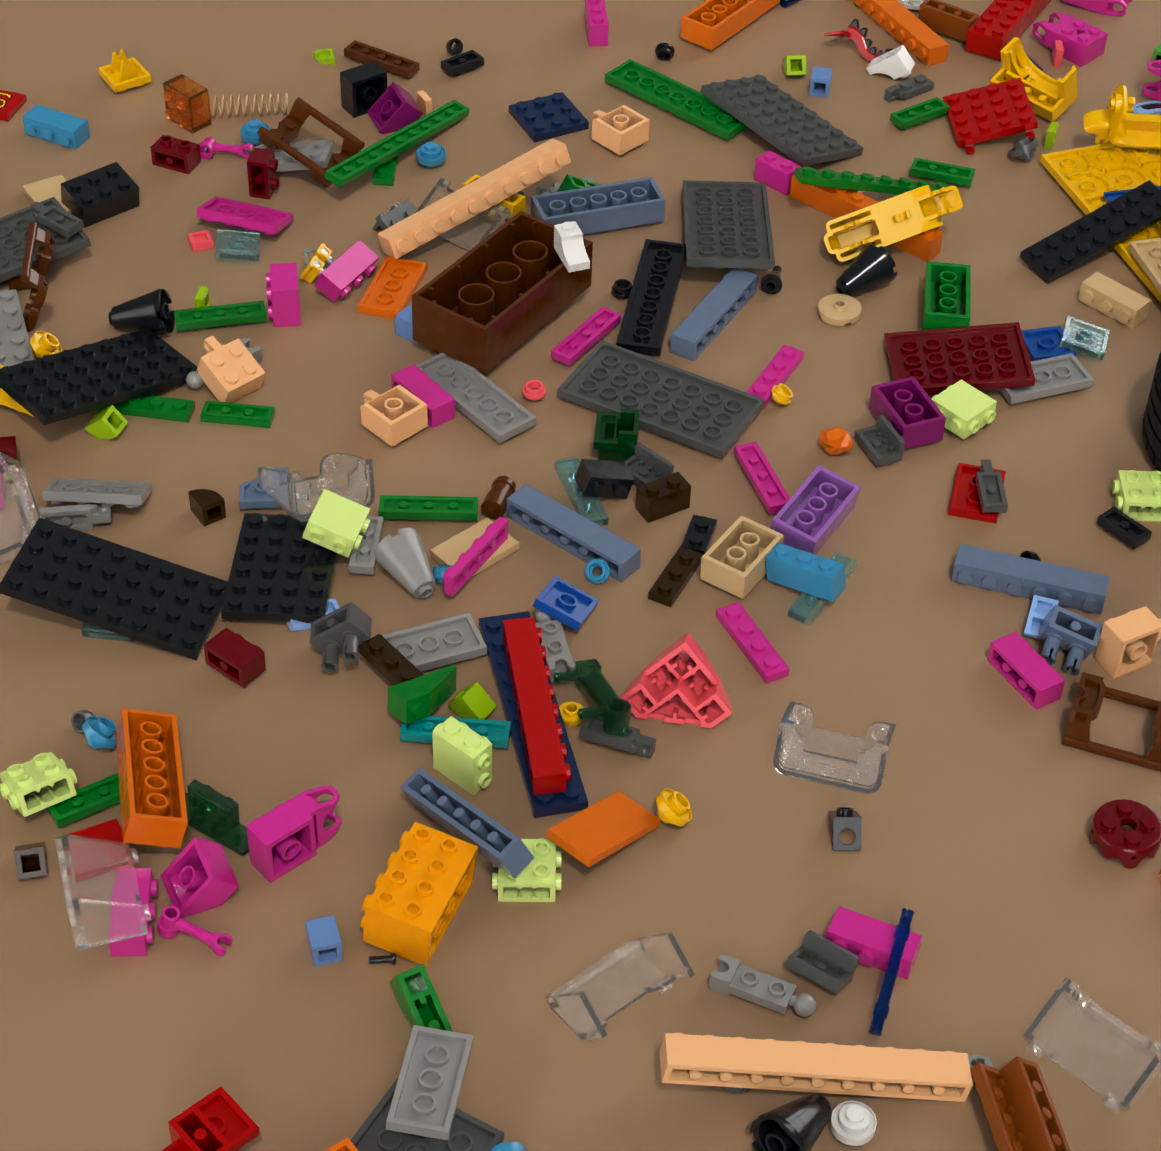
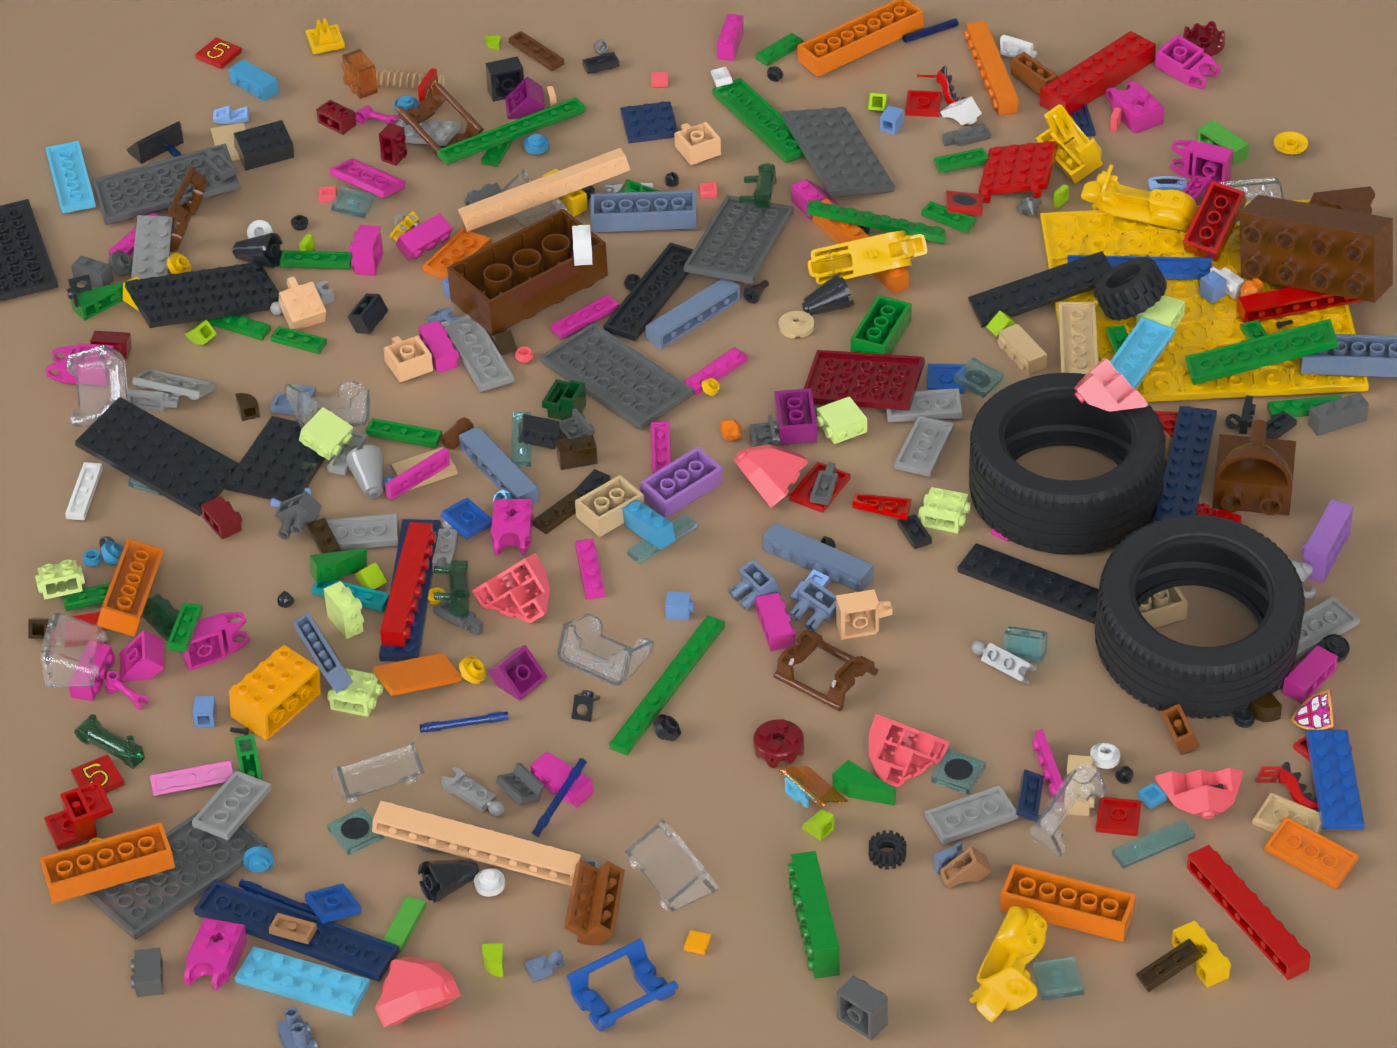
camera: 20 degrees right, 0 degrees up
none -> white plate [65,462,103,520]
none -> red tile [70,755,125,793]
none -> clear green piece [74,714,145,769]
none -> dark azure plate [83,549,102,567]
none -> plate [150,760,233,796]
none -> green plate [167,603,203,652]
none -> light blue slope [213,106,250,124]
none -> white plate [247,220,273,239]
none -> black hinge [277,591,295,608]
none -> black plate [291,215,308,231]
none -> clear light blue tile [327,807,384,855]
none -> black brick [347,293,389,334]
none -> red tile [418,68,438,106]
none -> clear blue piece [419,711,509,733]
none -> sand blue plate [426,307,458,323]
none -> magenta slope [487,645,548,700]
none -> dark brown brick [491,330,517,355]
none -> dark pink brick [491,499,534,555]
none -> green plate [609,615,725,756]
none -> coral tile [651,72,668,87]
none -> black plate [653,714,681,741]
none -> black hinge [665,172,679,187]
none -> medium blue brick [665,592,695,620]
none -> coral tile [699,182,718,199]
none -> white tile [710,66,733,87]
none -> sand blue brick [728,559,781,611]
none -> coral brick [734,444,808,508]
none -> clear green piece [739,163,777,208]
none -> green plate [756,33,803,66]
none -> red wing [852,493,912,520]
none -> light grey plate [894,415,954,477]
none -> red tile [905,90,942,117]
none -> red tile [945,190,983,216]
none -> lime brick [986,310,1017,338]

